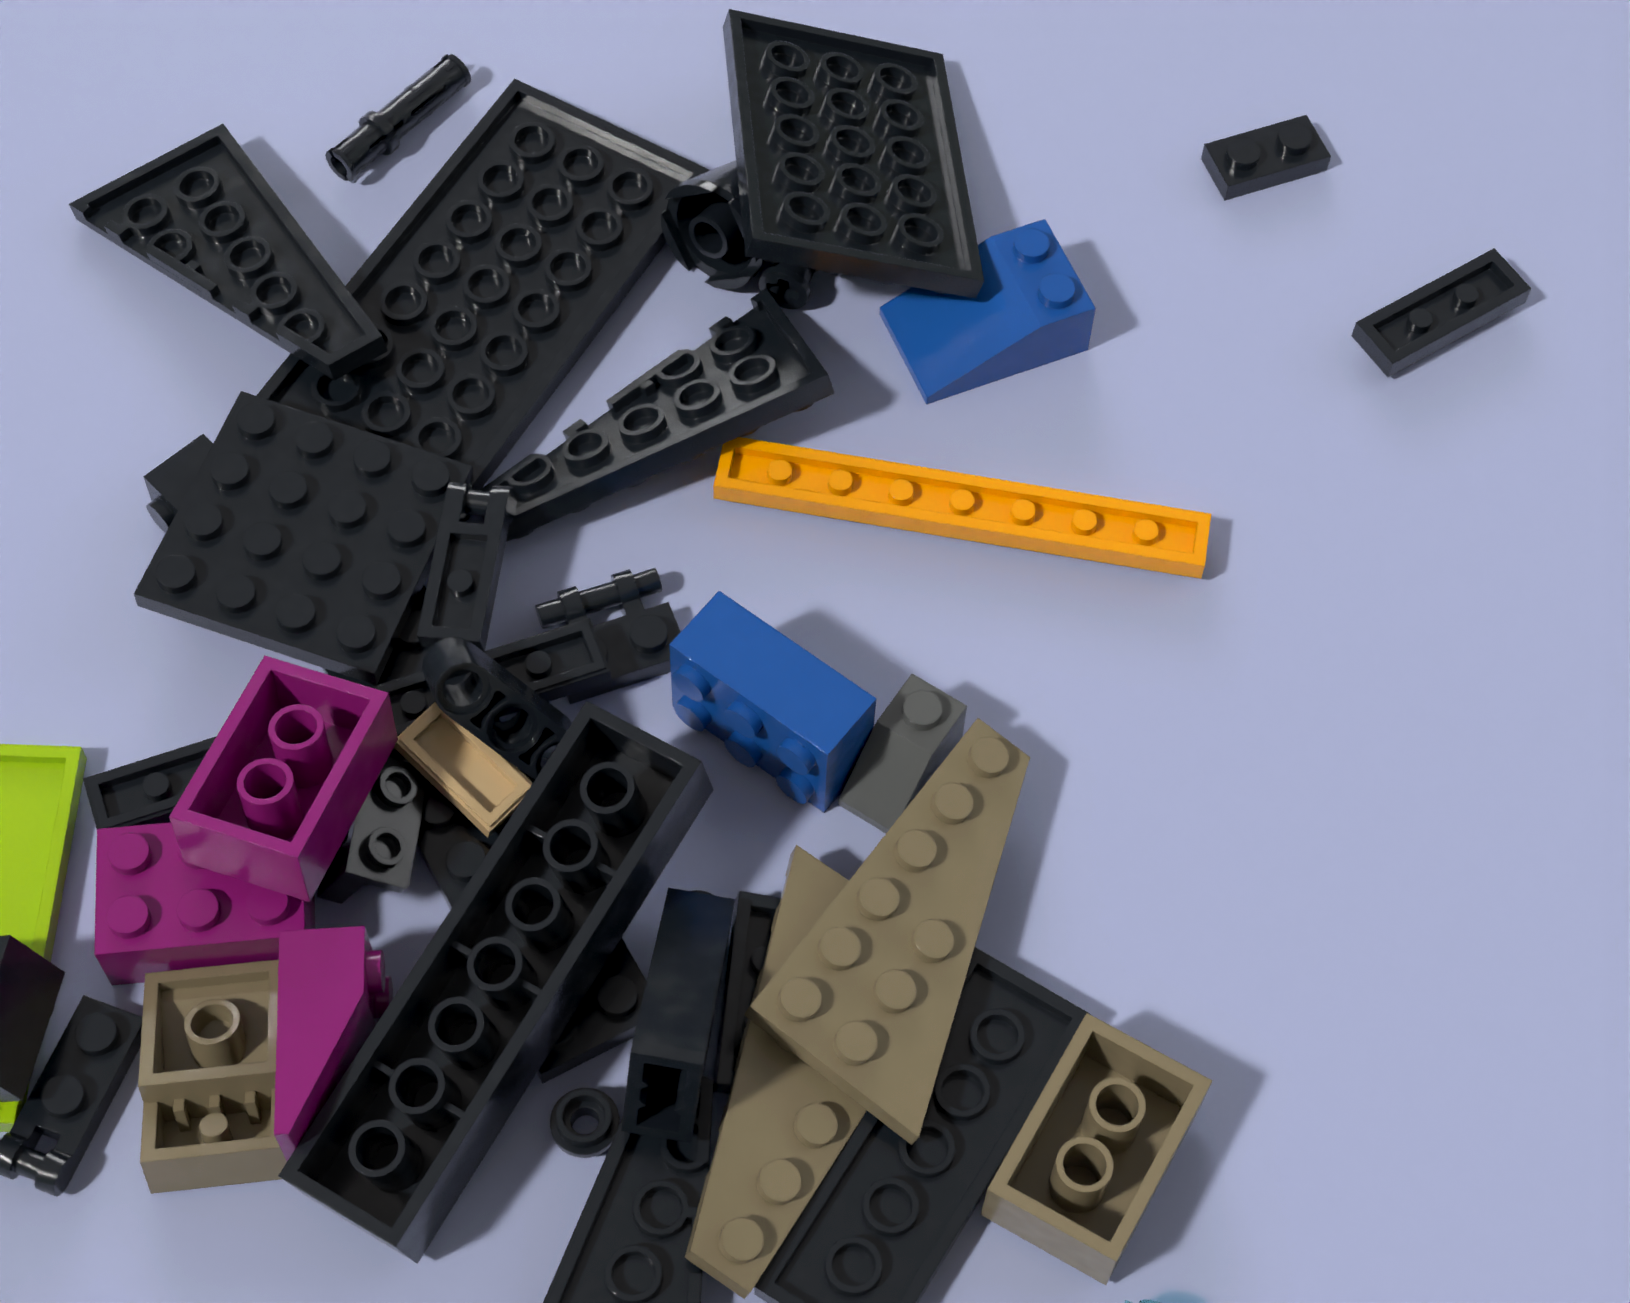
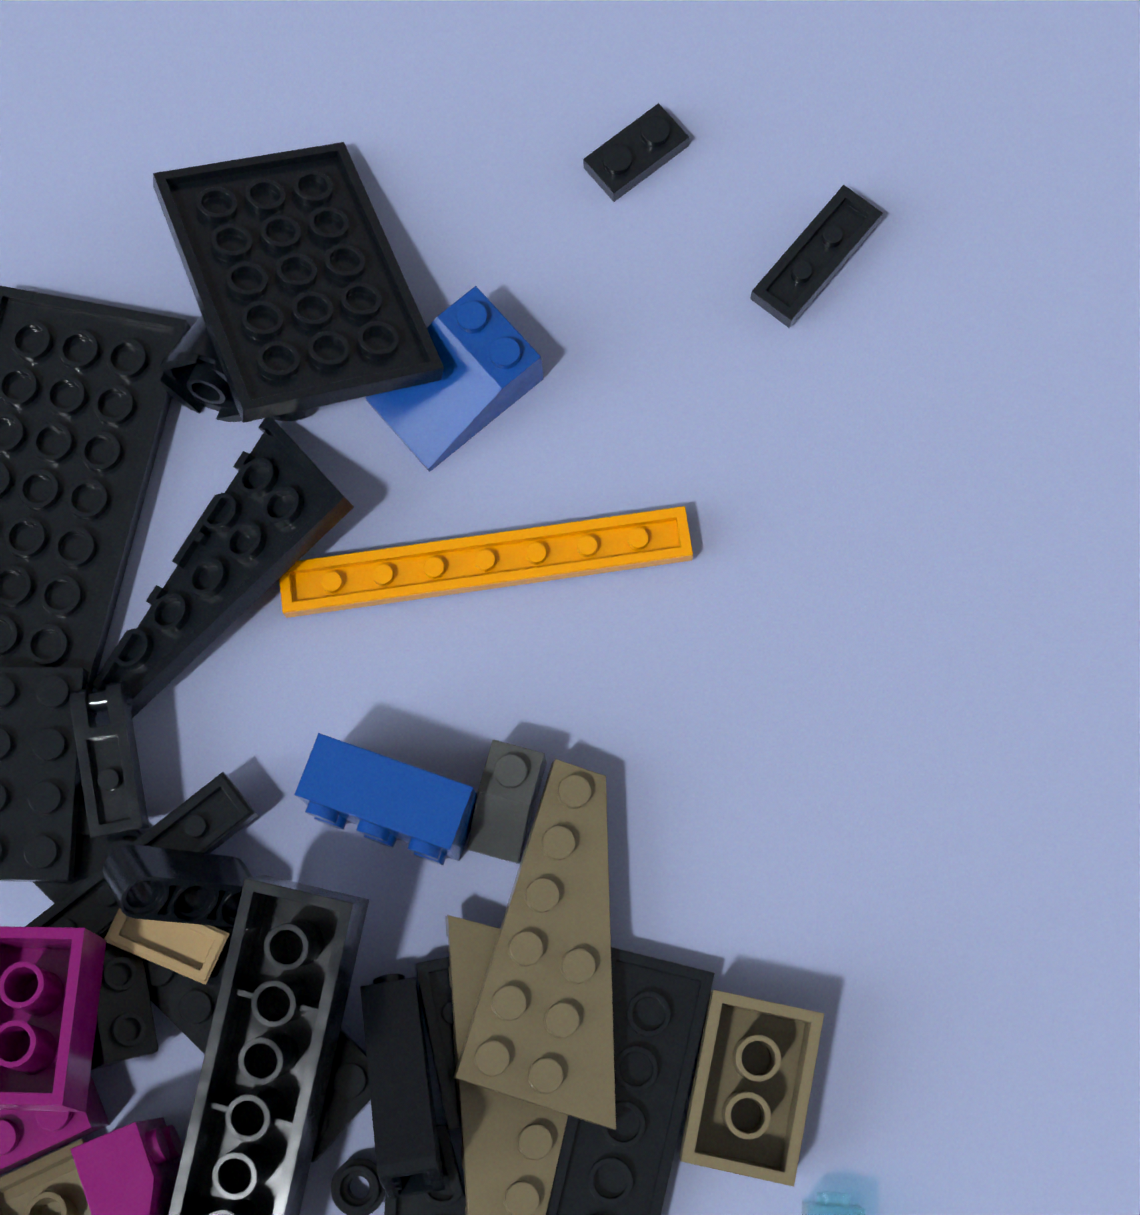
camera: 10 degrees left, 15 degrees up
black plate [535,568,681,704] -> none

